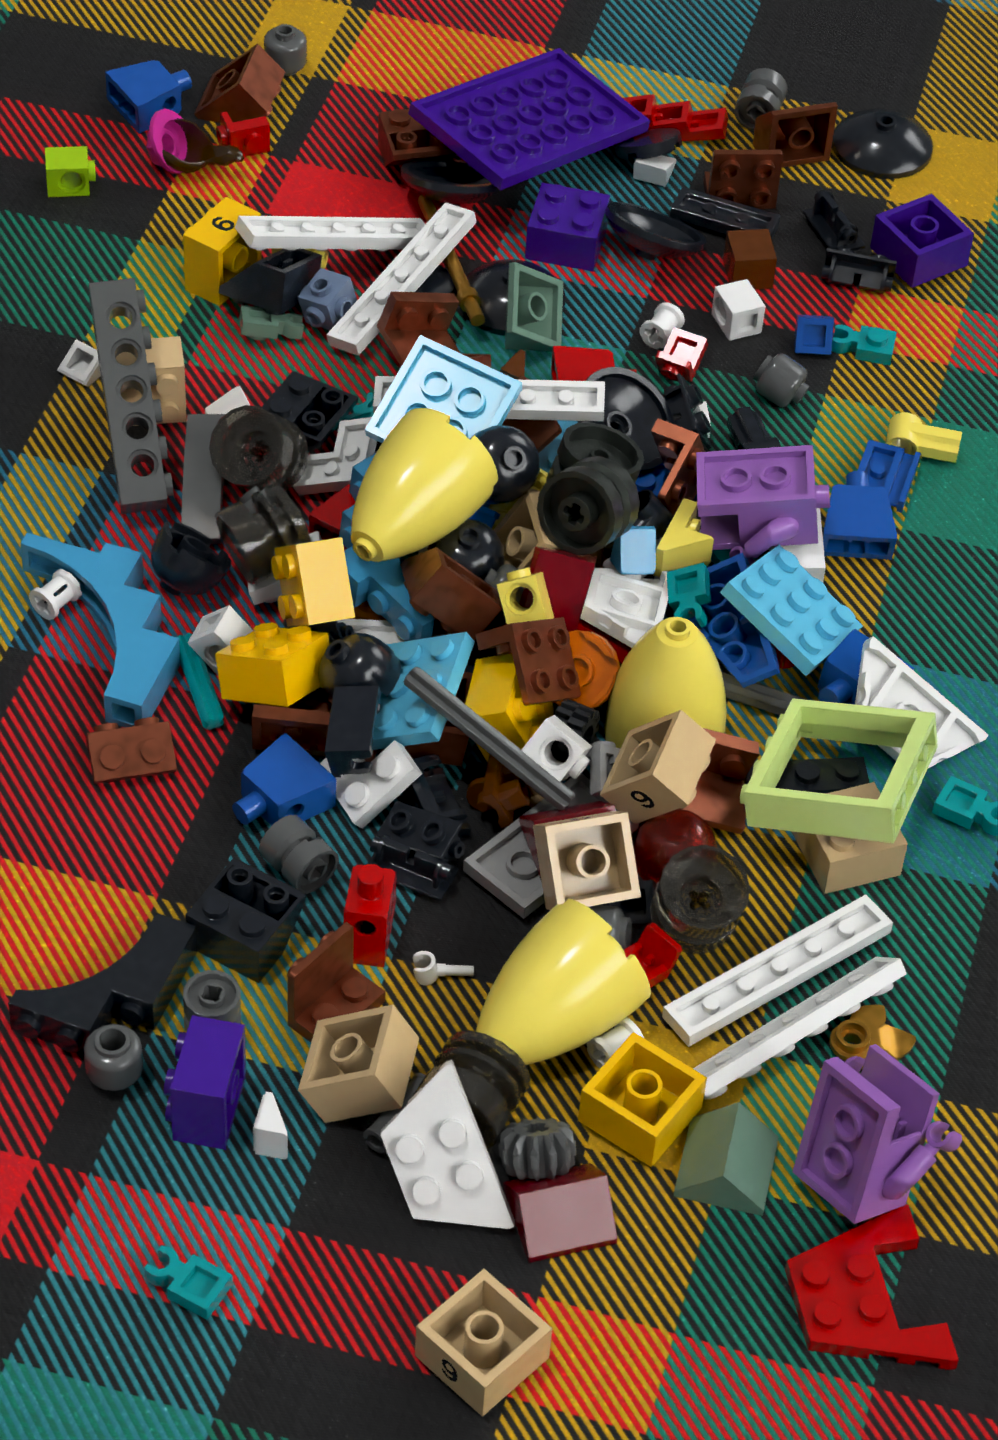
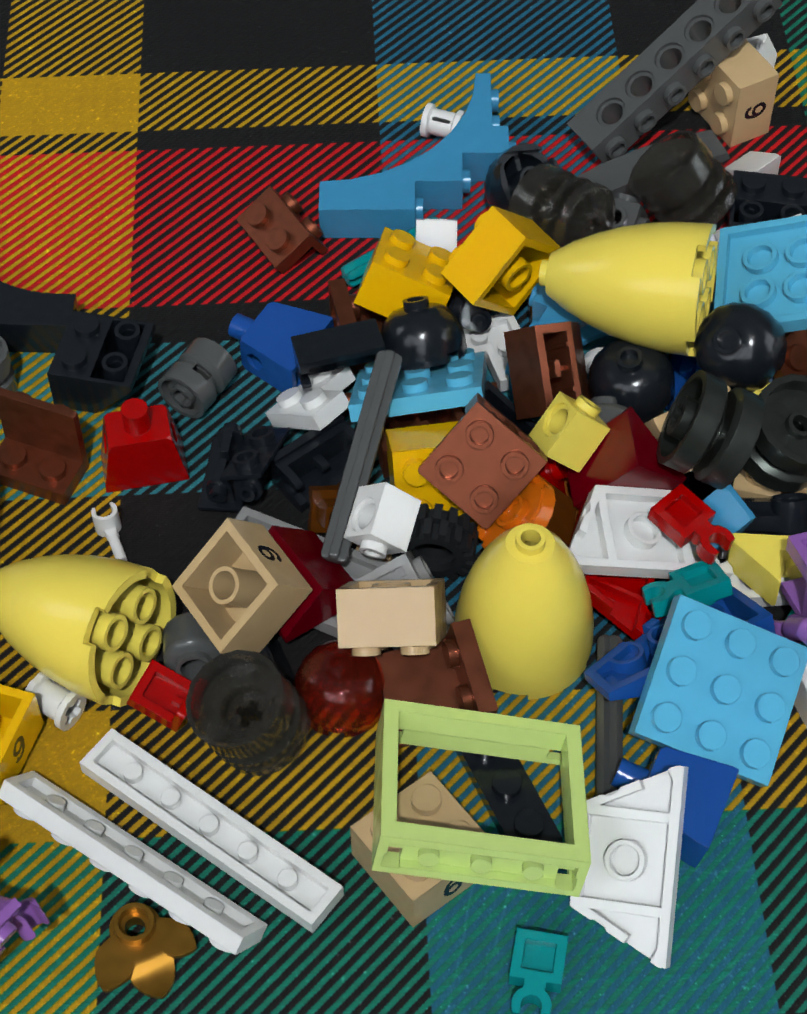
camera: 75 degrees right, 5 degrees up
none -> red plate [647,483,735,565]

